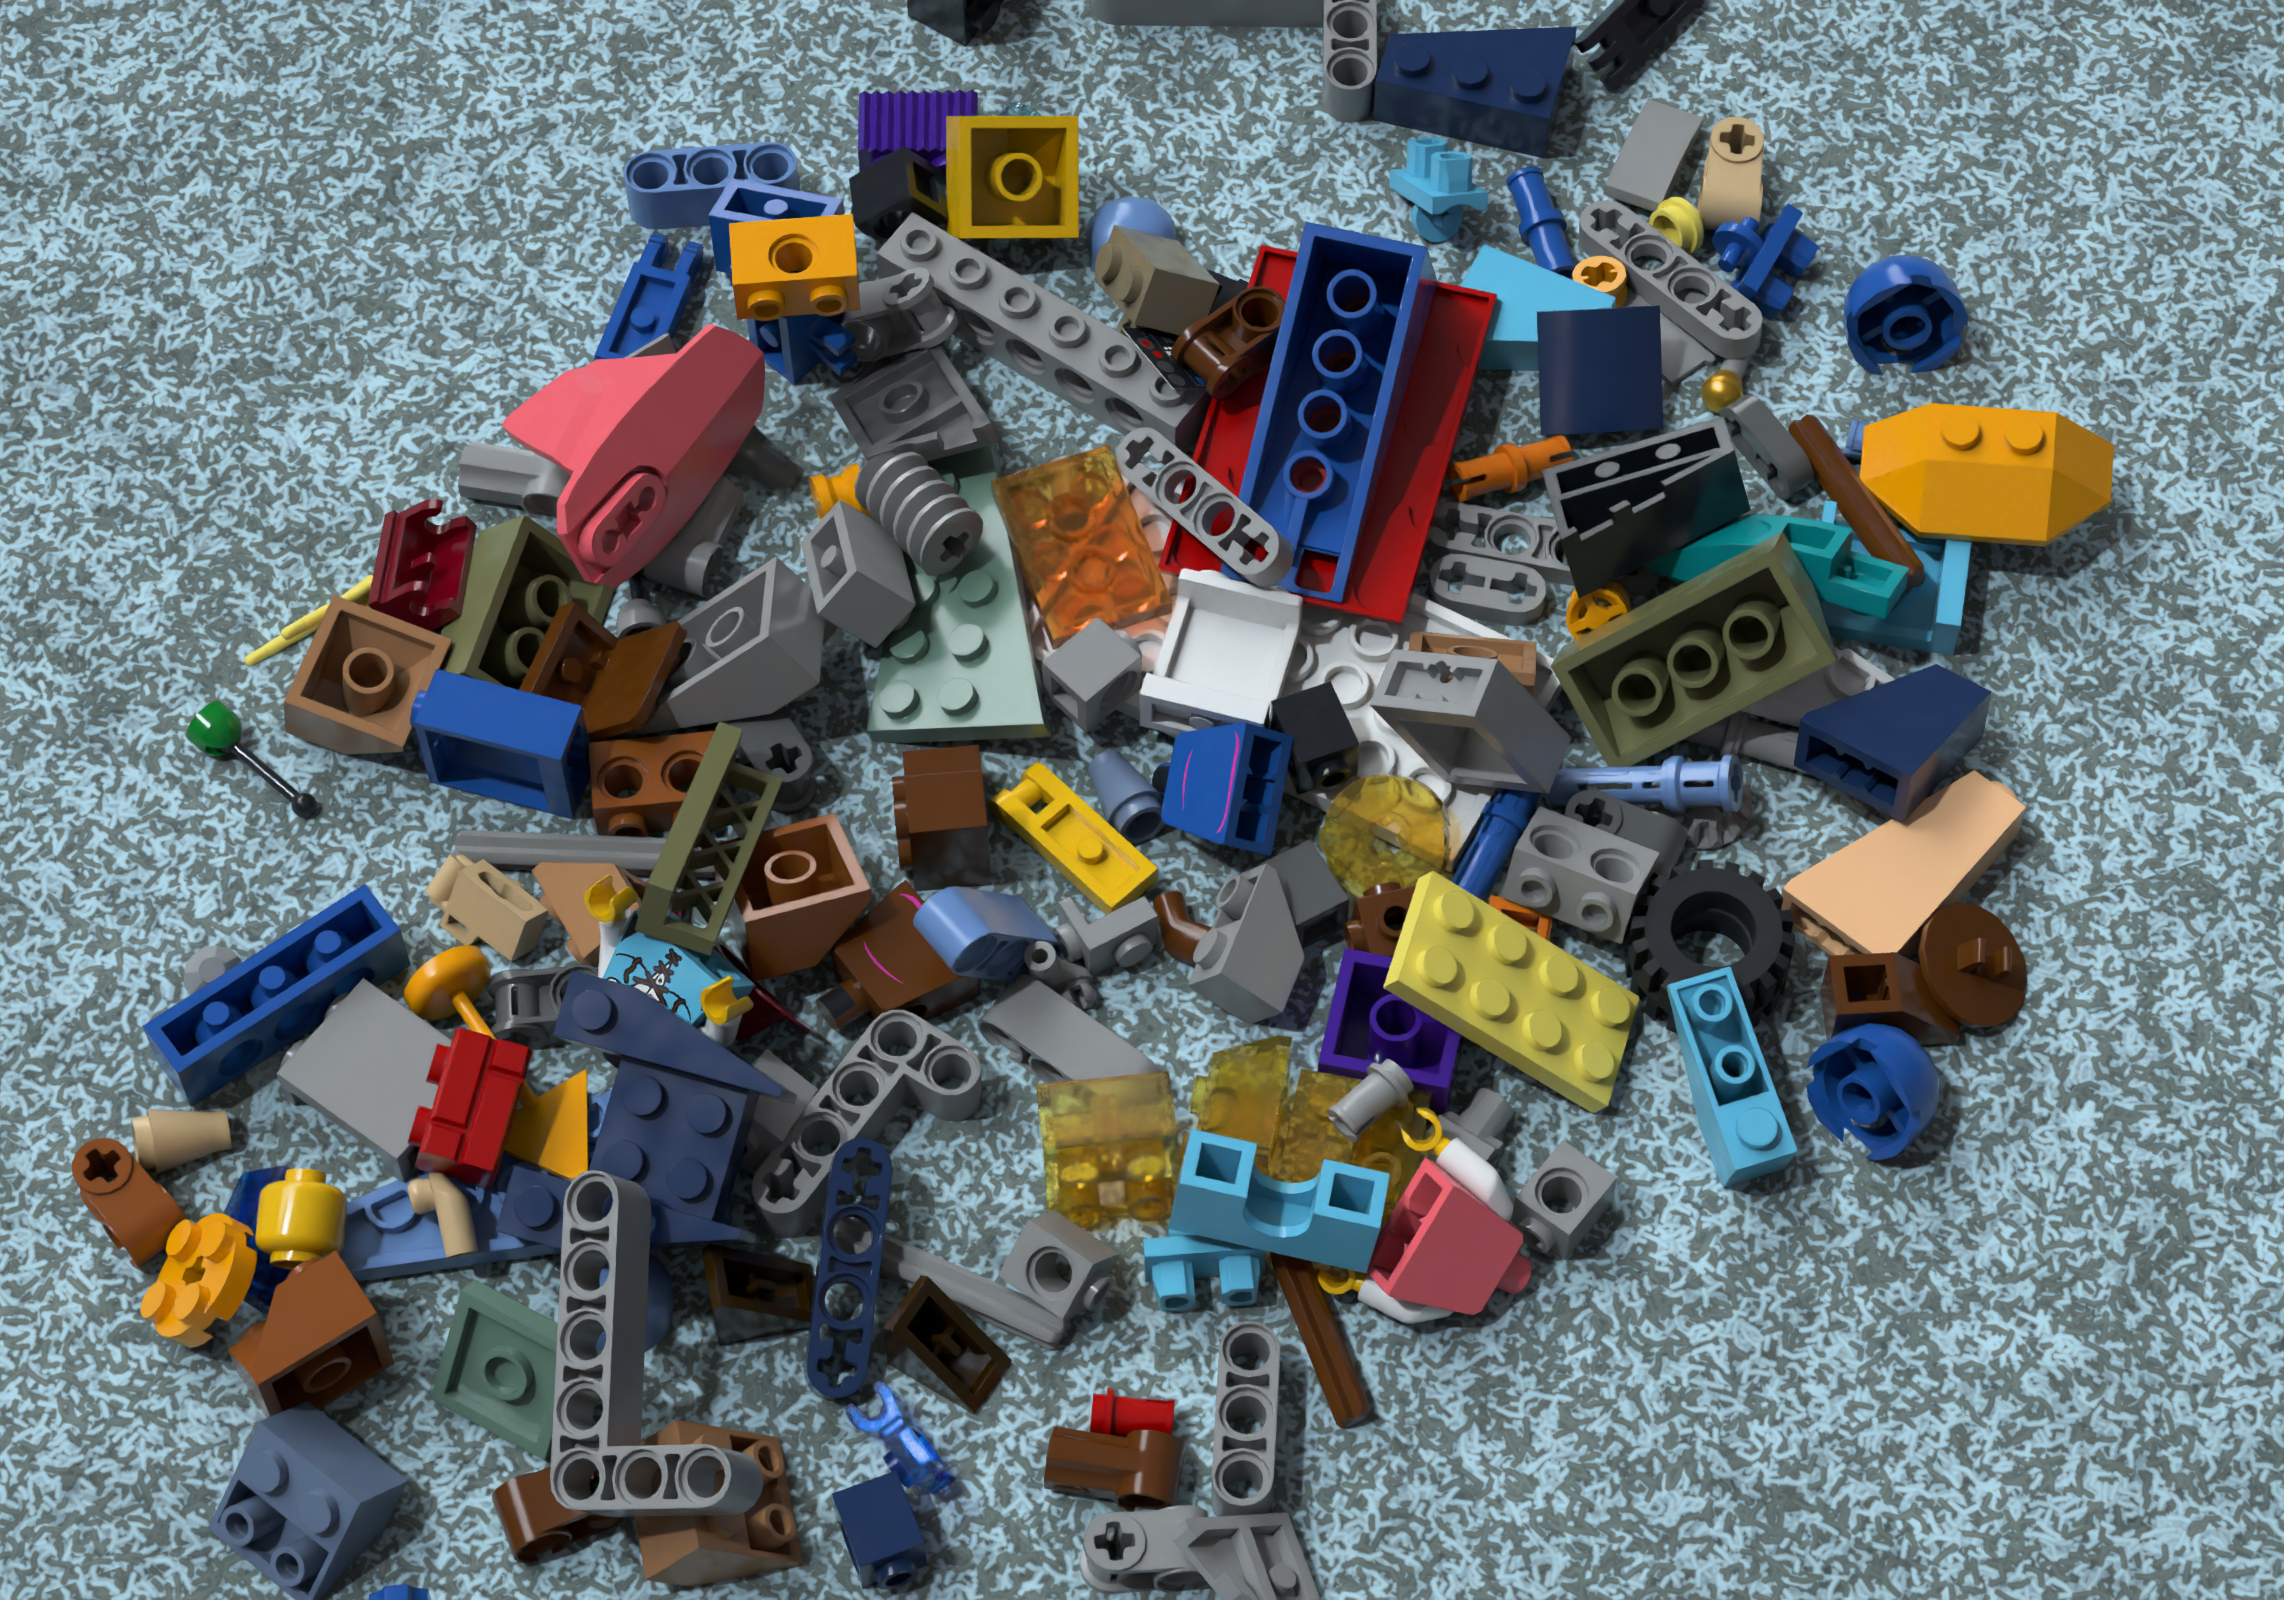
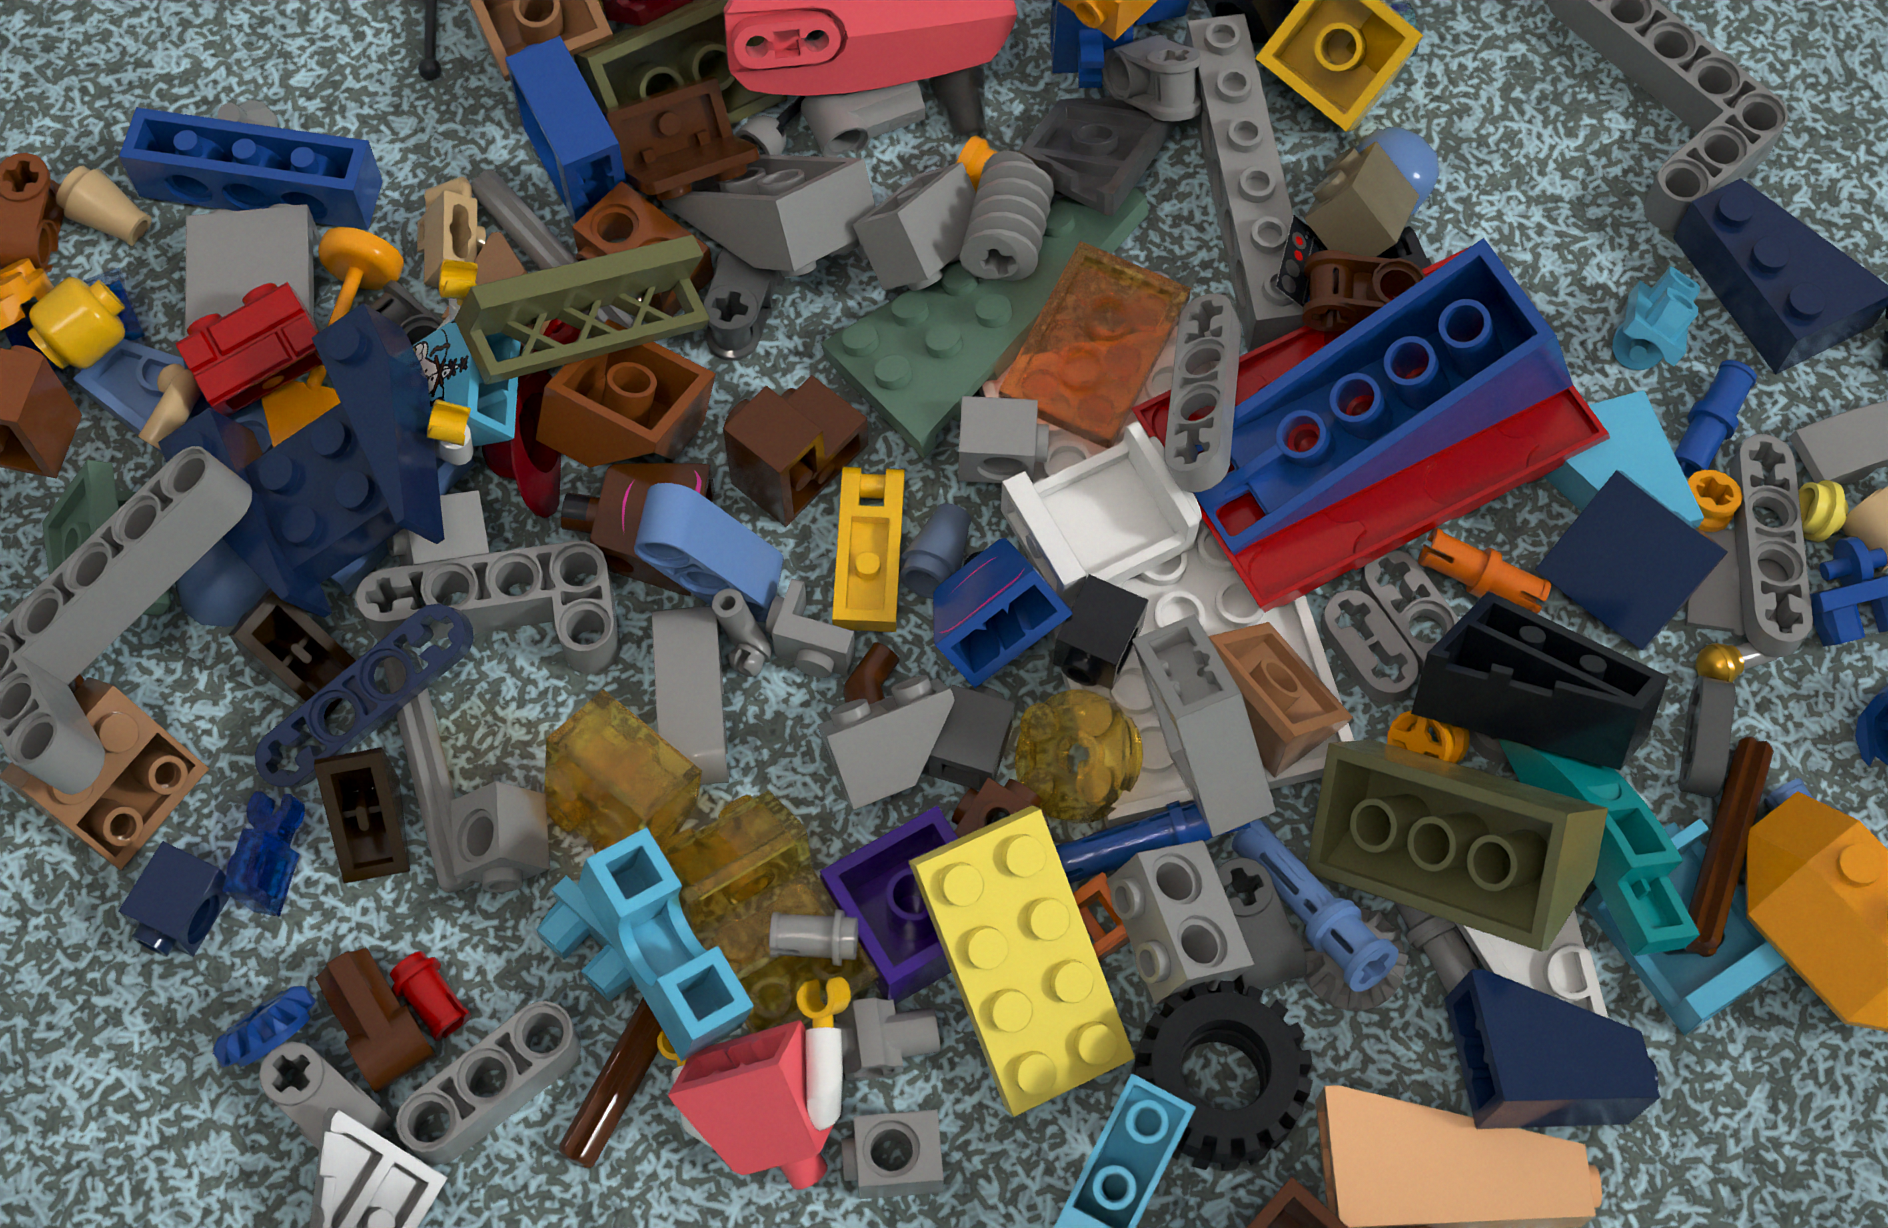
camera: 45 degrees right, 5 degrees up
none -> blue gear [213,986,316,1068]

